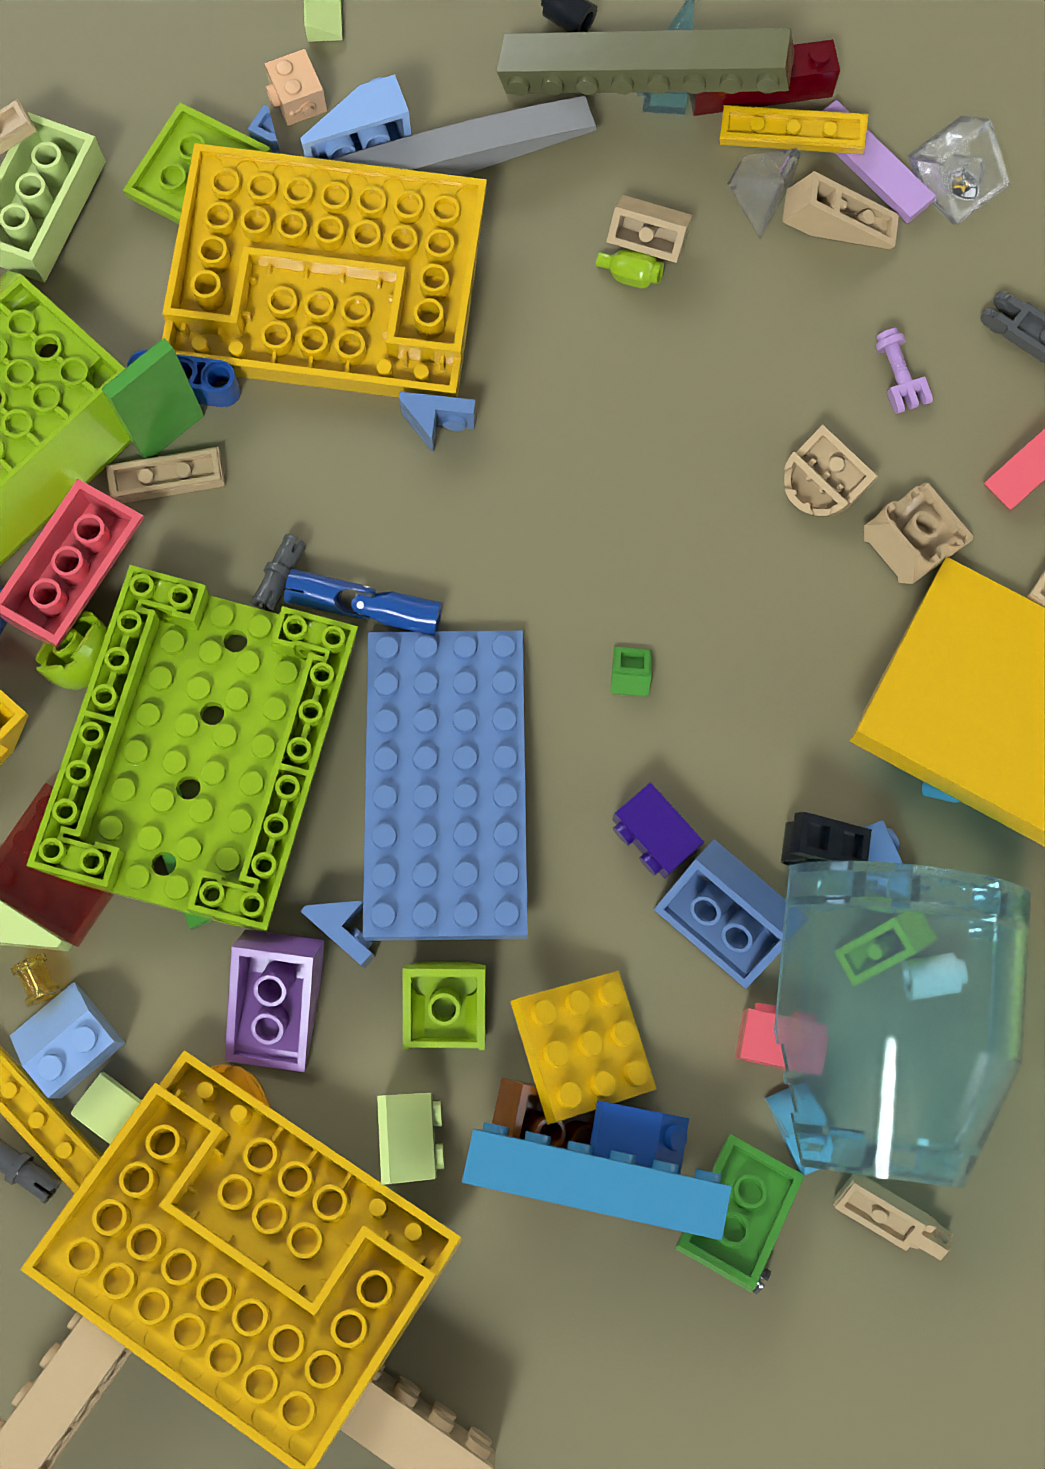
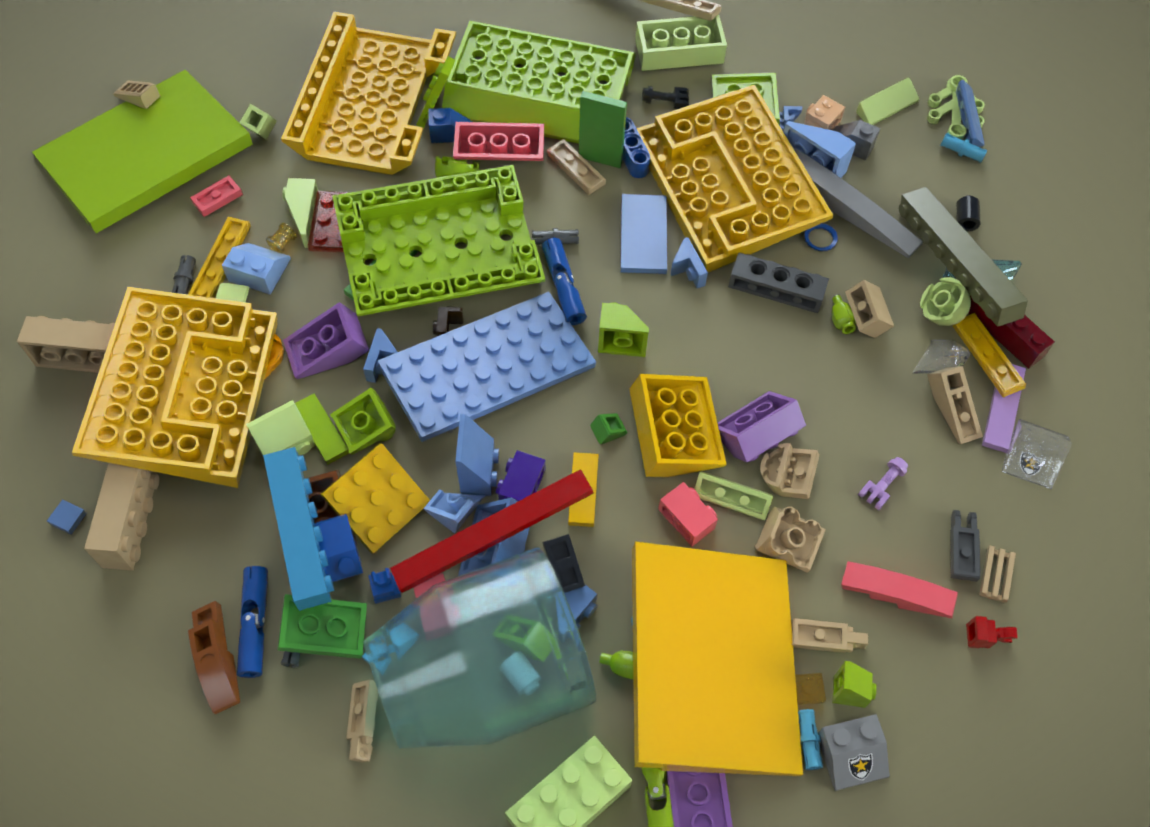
camera: 60 degrees right, 15 degrees down
none -> dark orange slope [188,601,240,714]
none -> blue piece [236,566,268,678]
none -> lime tile [295,393,349,465]
none -> blue piece [368,568,401,604]
none -> red tile [390,469,594,593]
none -> light blue slope [423,489,486,534]
none -> dark brown bracket [433,306,464,336]
none -> medium blue slope [455,414,499,496]
none -> yellow tile [568,452,599,527]
none -> lime slope [598,302,649,357]
none -> lime plant [599,650,633,680]
none -> medium blue tile [621,194,667,274]
none -> yellow slope [629,374,727,477]
none -> black hinge [642,86,689,109]
none -> coral brick [658,482,718,547]
none -> yellowish green slope [694,471,773,521]
none -> medium lavender slope [718,391,806,462]
none -> dark grey brick [728,253,829,314]
none -> blue piece [804,223,838,251]
none -> flat silver slope [833,120,880,160]
none -> yellowish green cylinder [920,277,971,326]

